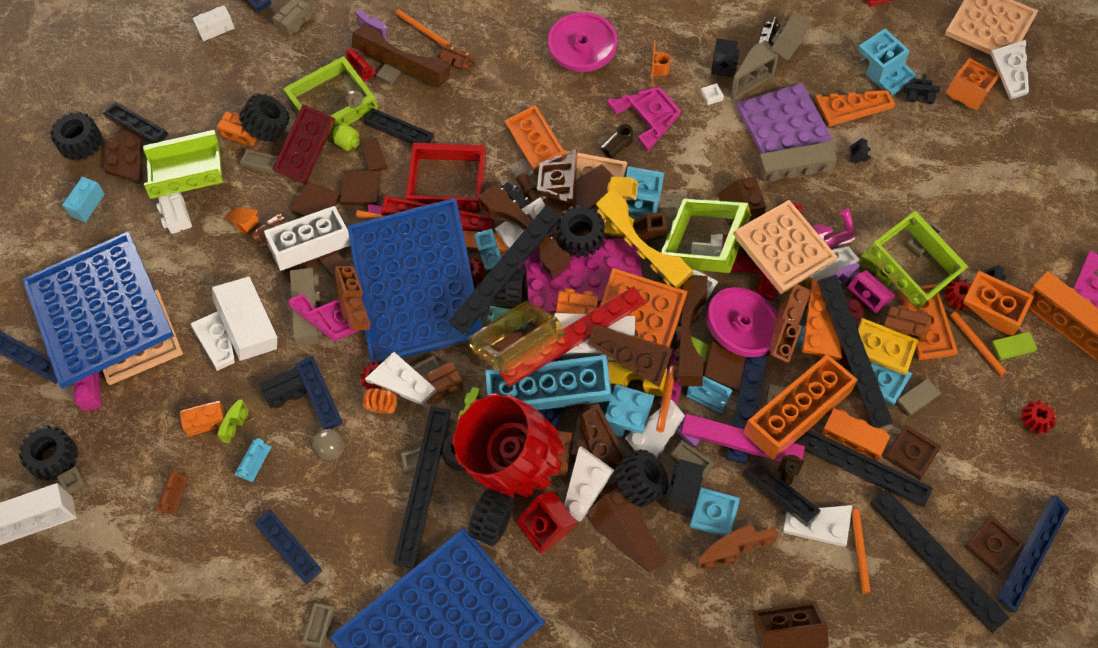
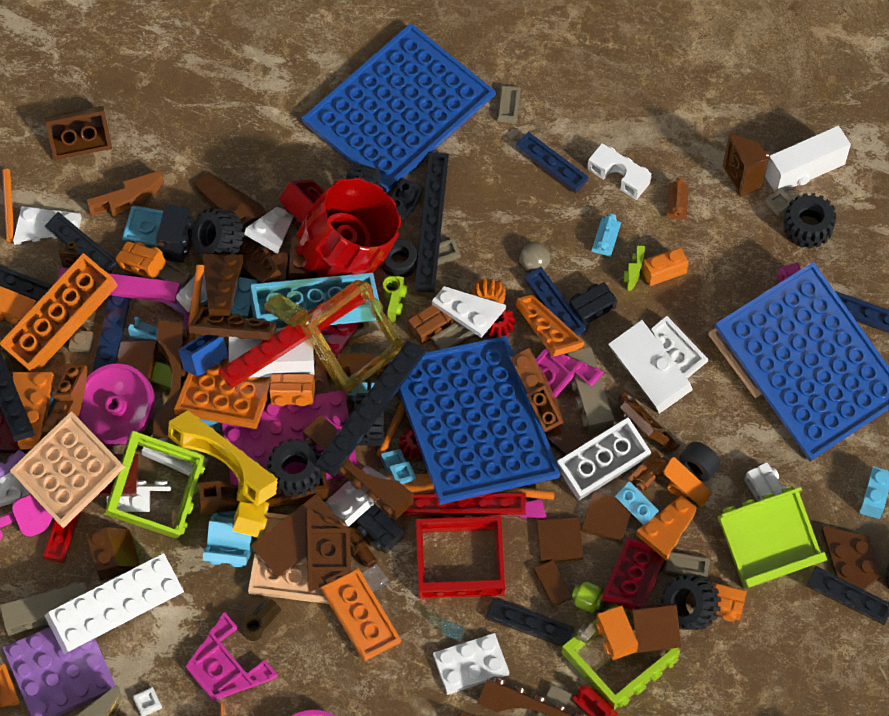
camera: 170 degrees right, 0 degrees up
none -> white brick [44,553,184,654]
none -> orange brick [116,241,166,279]
none -> blue brick [178,335,229,376]
none -> reddish brown wing [202,254,243,316]
none -> clear yellow tile [264,293,309,328]
none -> black connector [391,178,424,222]
none -> white plate [433,633,509,695]
none -> clear light blue tile [441,620,464,642]
none -> orange wing [515,295,585,357]
none -> white arch [587,143,651,200]
none -> orange brick [594,606,639,660]
none -> medium azure hinge [615,481,659,525]
none -> reddish brown wing [619,390,680,451]
none -> reddish brown tile [632,603,681,653]
none -> orange wing [636,495,697,561]
none -> black tyre [679,441,720,481]
none -> reddish brown slope [722,134,769,197]

